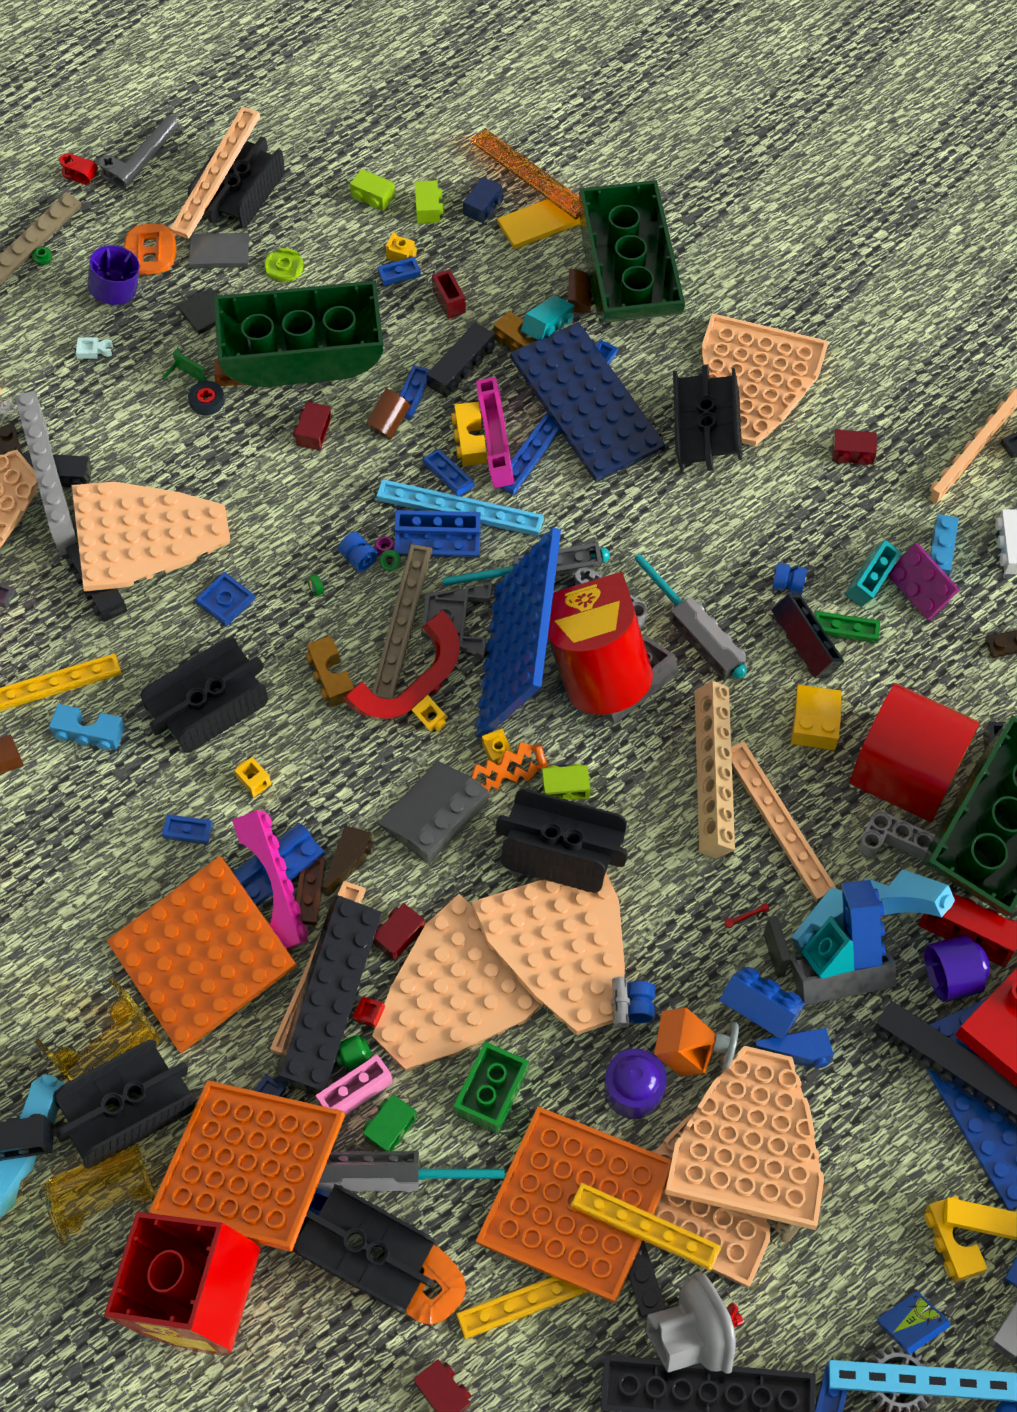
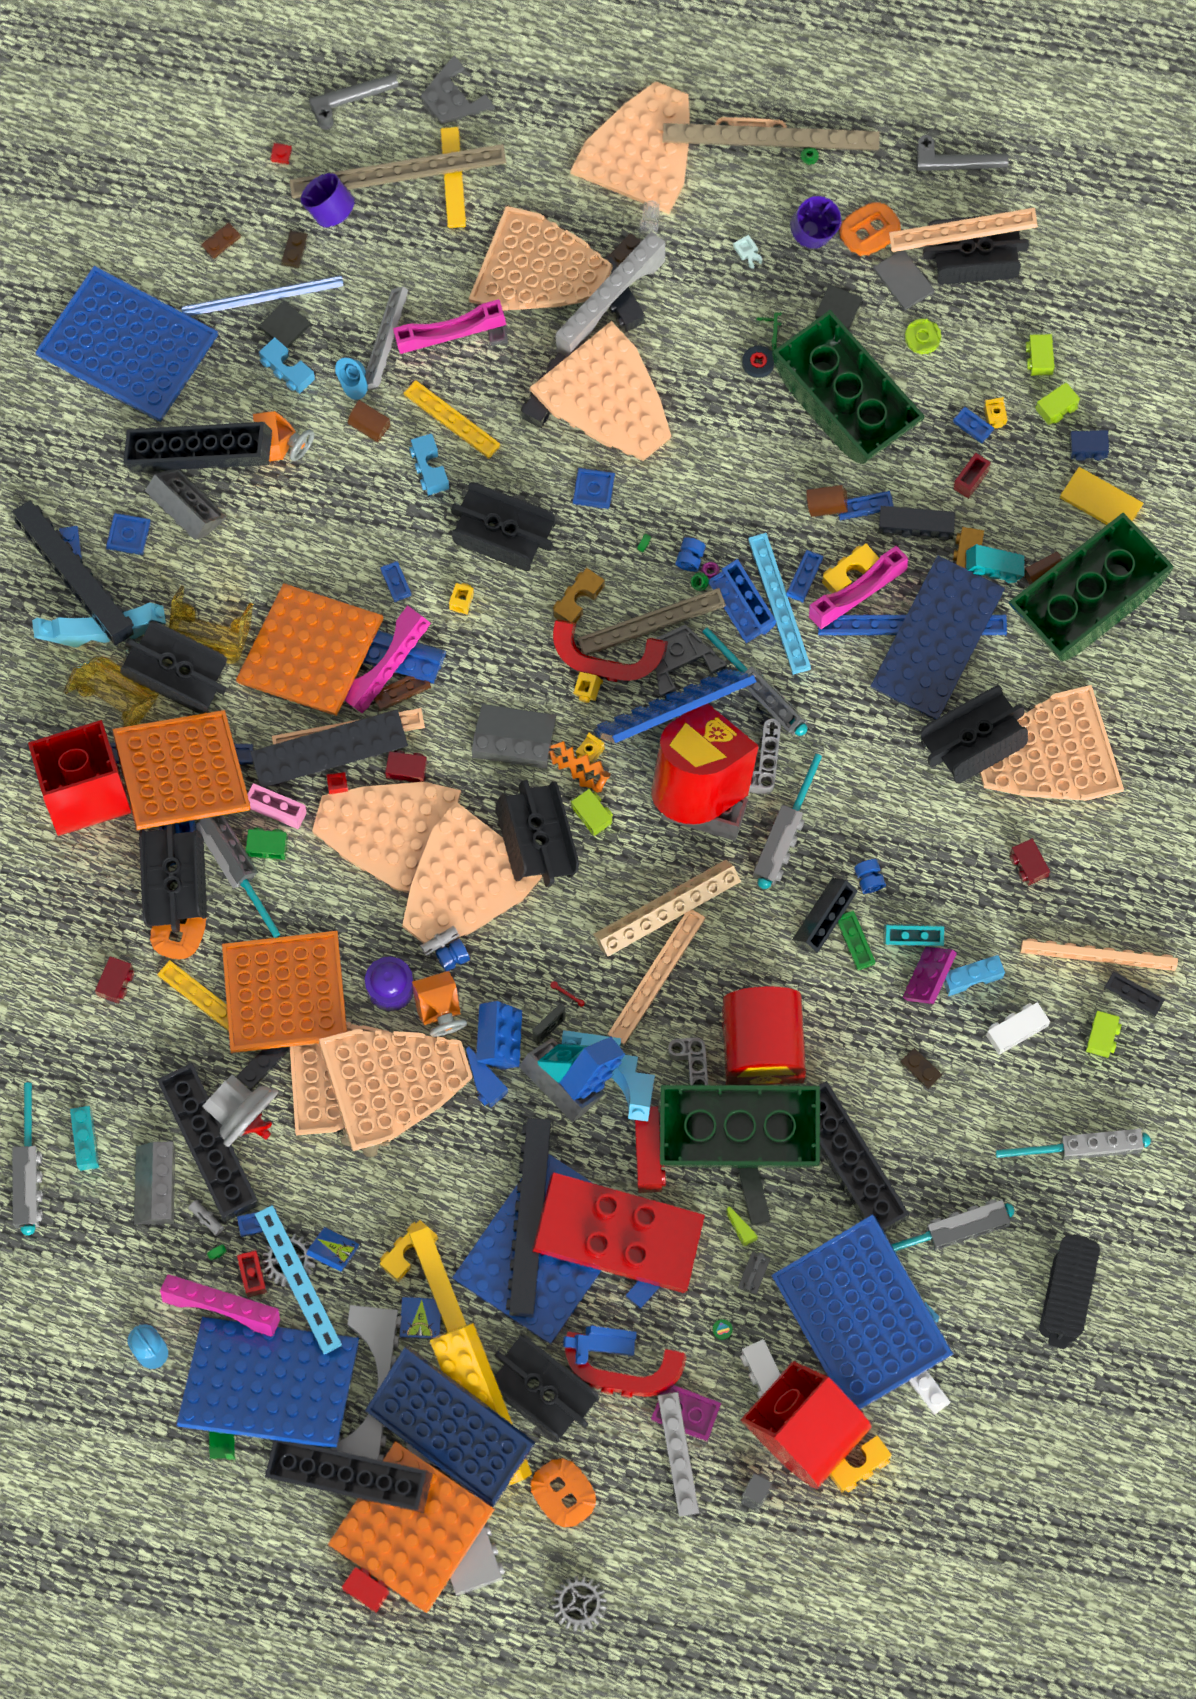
camera: 60 degrees right, 10 degrees up
red piece [59,153,98,185] -> none
dark red piece [293,402,332,450] -> none
dark brown slope [323,826,375,897] -> none
green head [336,1035,372,1071] -> none
green brick [453,1041,529,1135] -> none
clear orange plate [472,128,580,220] -> none
yellow tile [571,1182,721,1272] -> none
yellow slope [791,684,842,750] -> none
dark purple piece [924,935,990,1002] -> none

